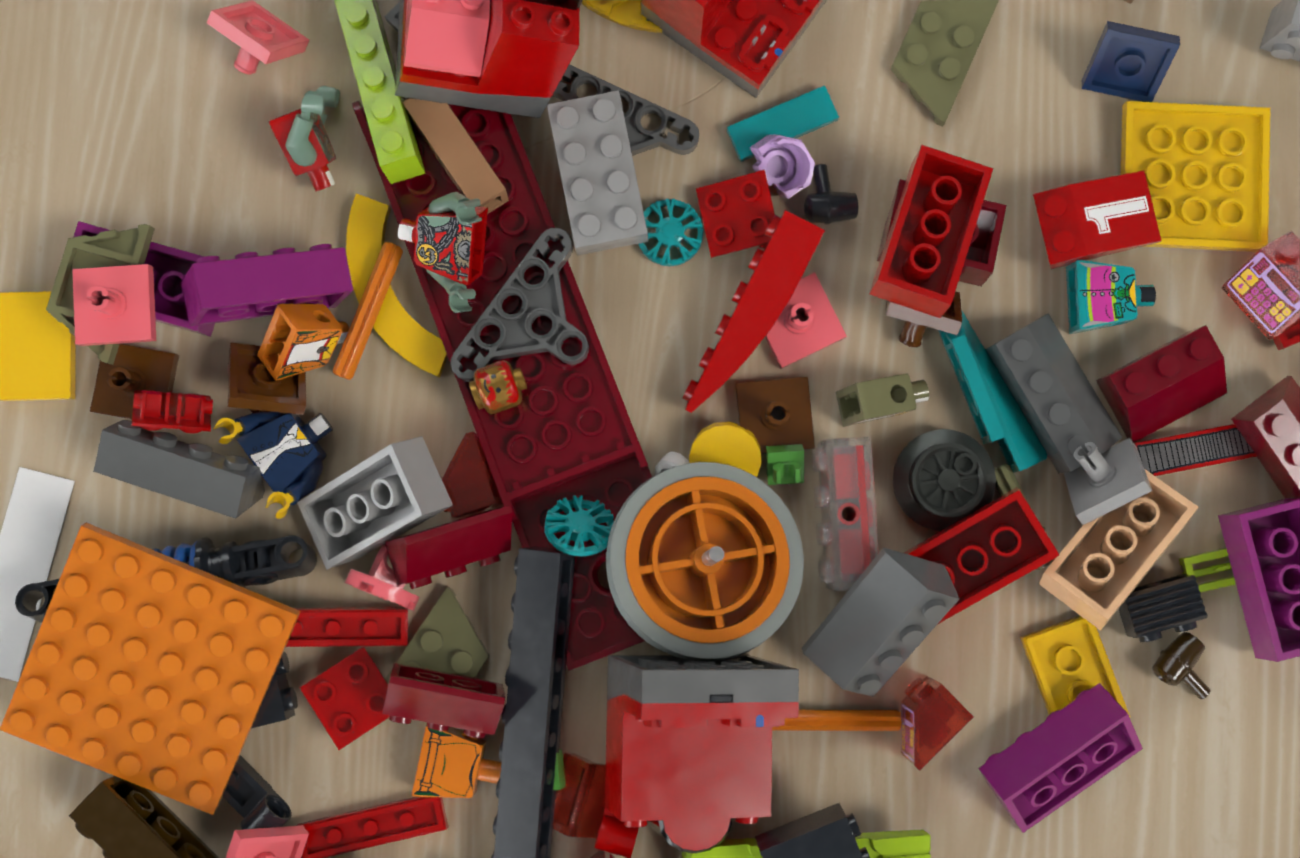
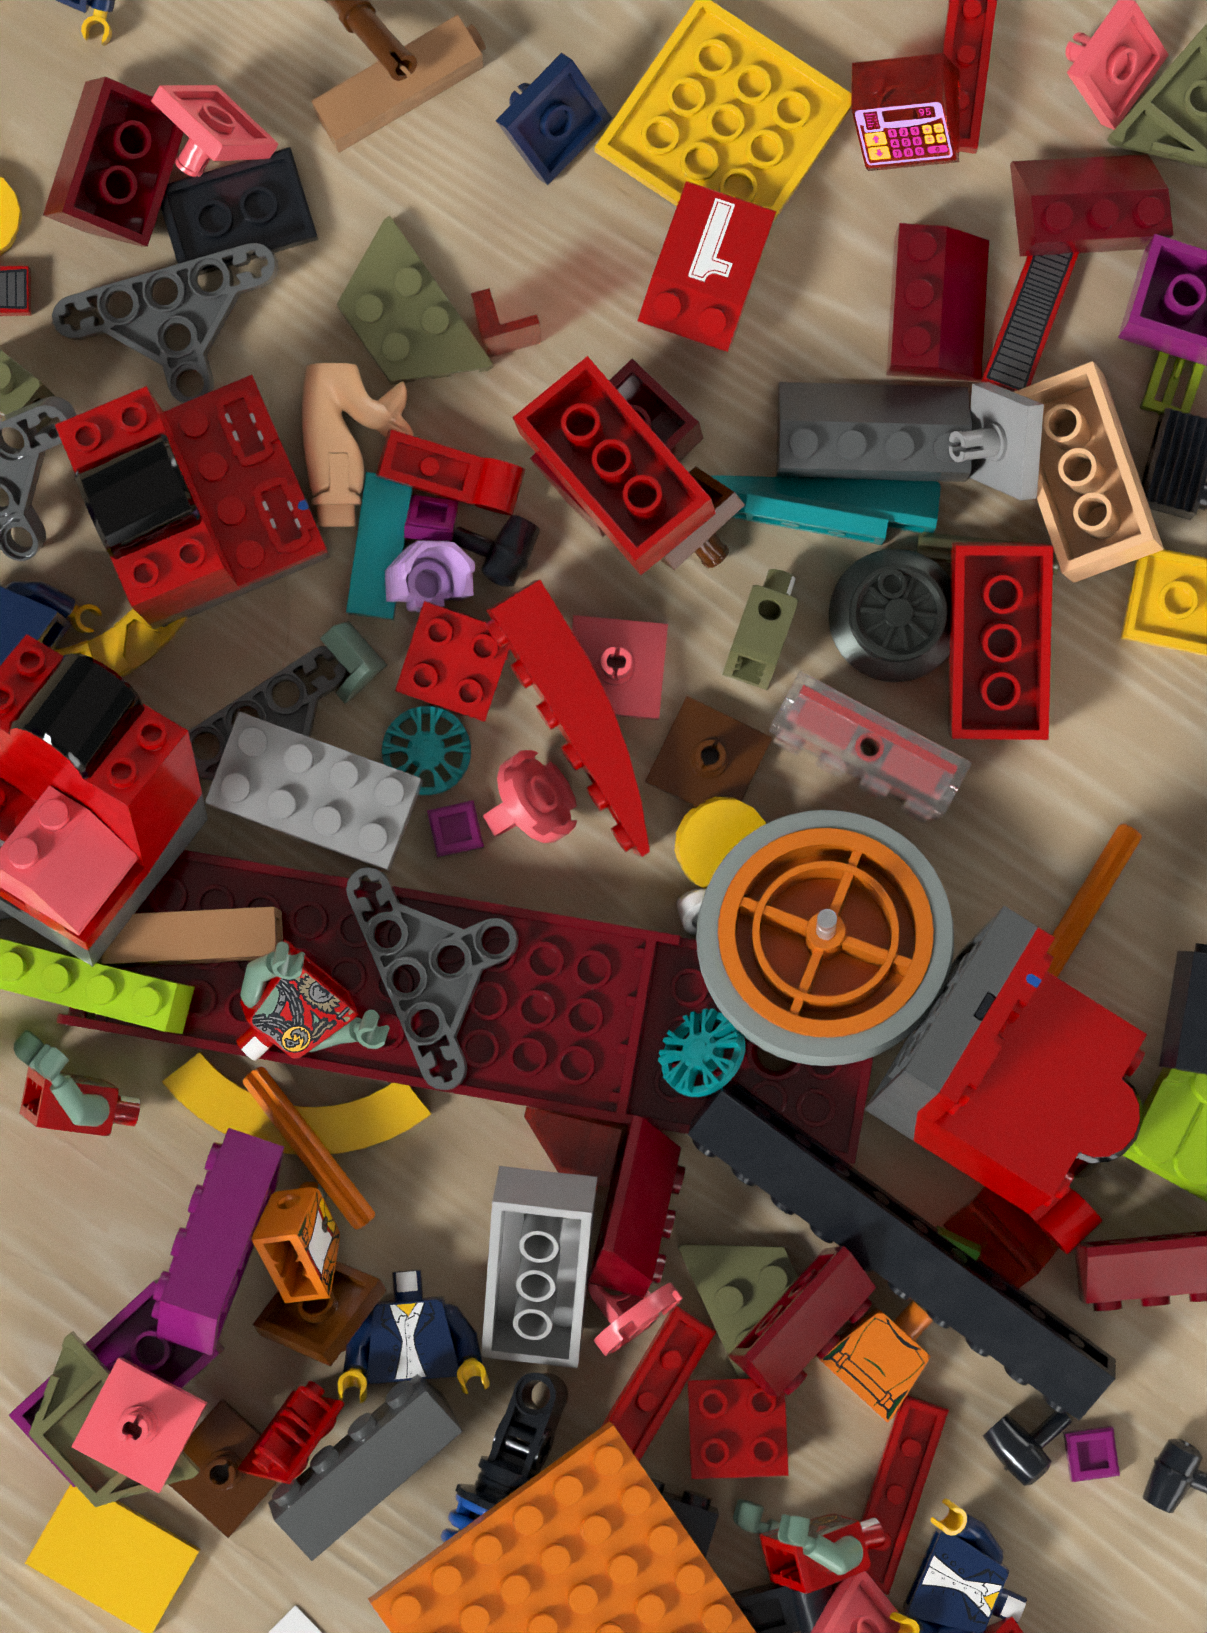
camera: 60 degrees left, 0 degrees up
pearl gold head [469,360,527,414] -> none
bright green tile [766,444,804,485] -> none
dark grey slope [802,547,960,697] -> none
clear red slope [901,676,974,771] -> none
torso [1066,260,1156,334] -> none
none -> light nougat piece [302,363,414,527]
none -> sand green tile [320,621,387,704]
none -> red plate [376,429,526,516]
none -> magenta tile [404,495,459,542]
none -> magenta tile [427,800,484,858]
none -> clear red panel [471,288,542,358]
none -> coral tile [483,750,577,843]
none -> torso [733,1499,885,1594]

